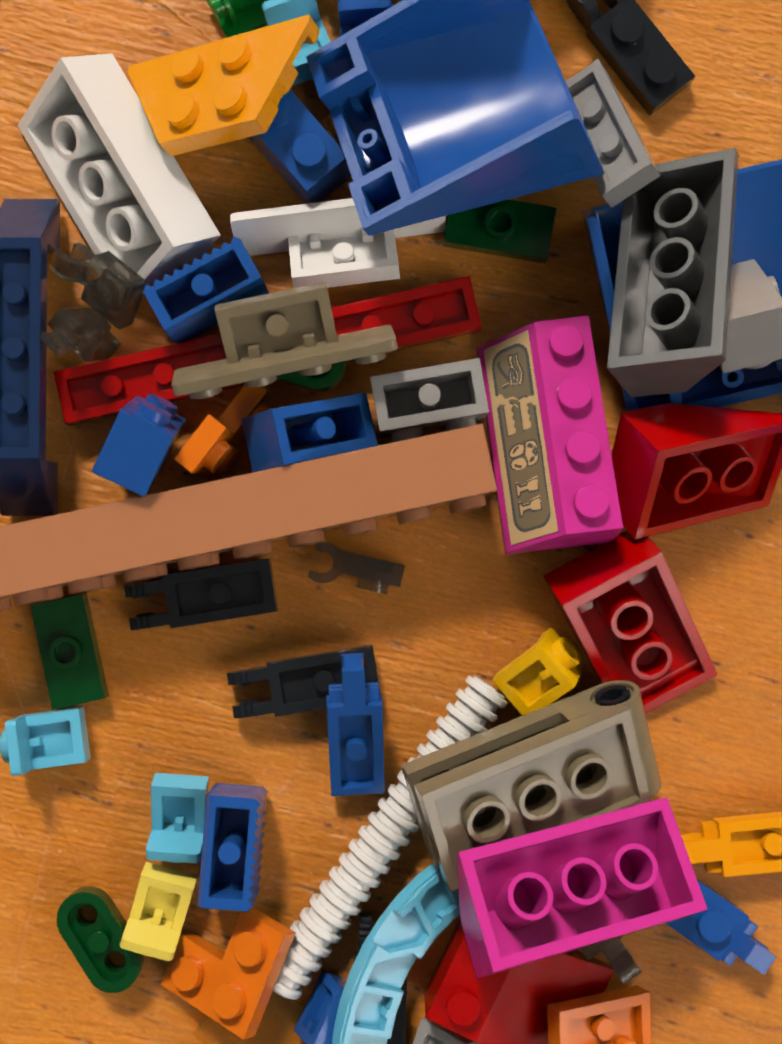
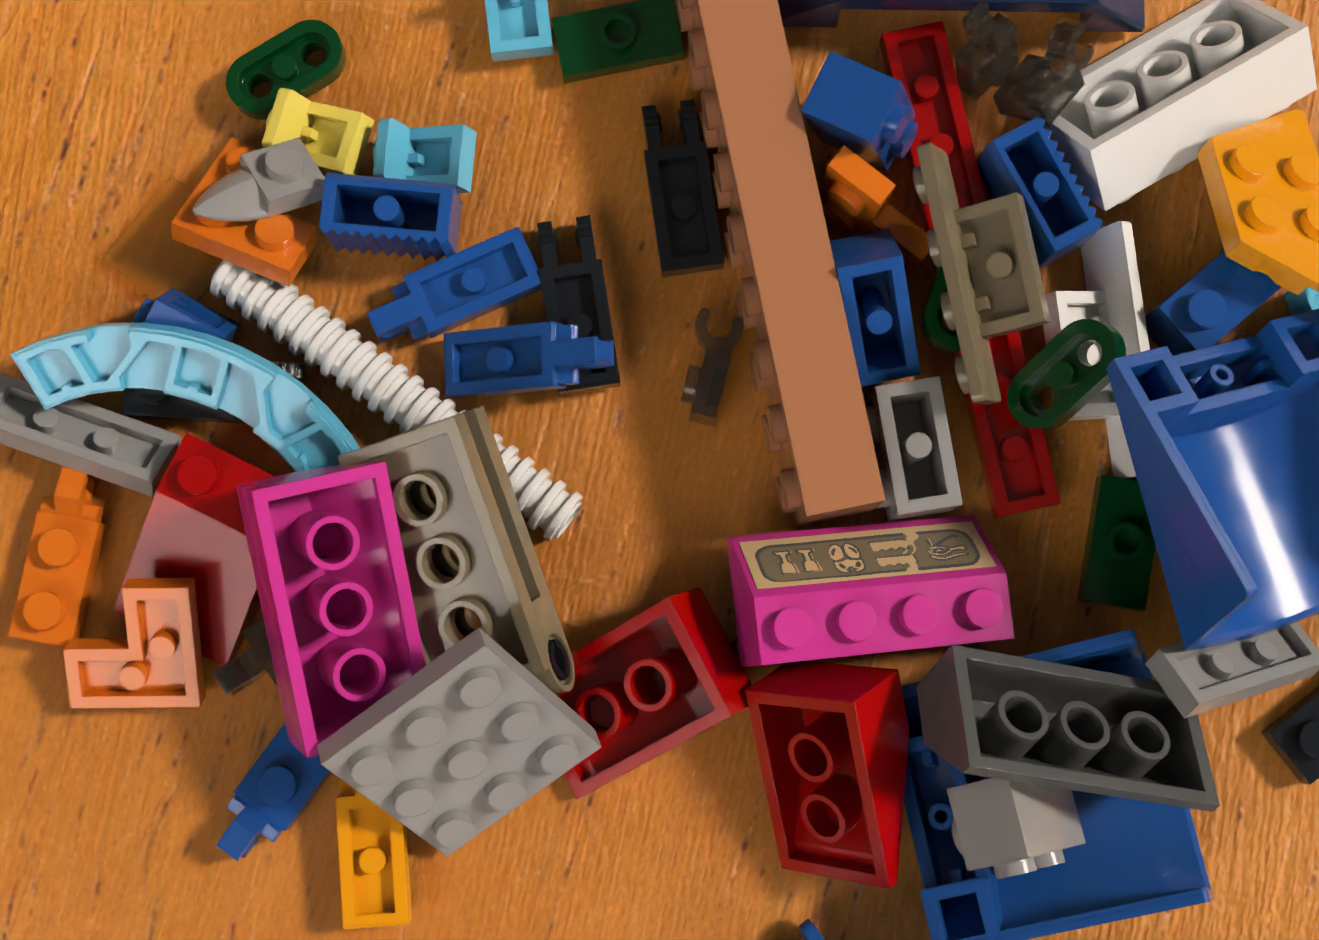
camera: 85 degrees right, 5 degrees down
yellow bracket [492,628,584,716] -> none
none -> light grey plate [192,137,325,222]
none -> light grey plate [317,628,601,856]
none -> blue hinge [367,227,542,343]
none -> dark green plate [1007,319,1126,430]

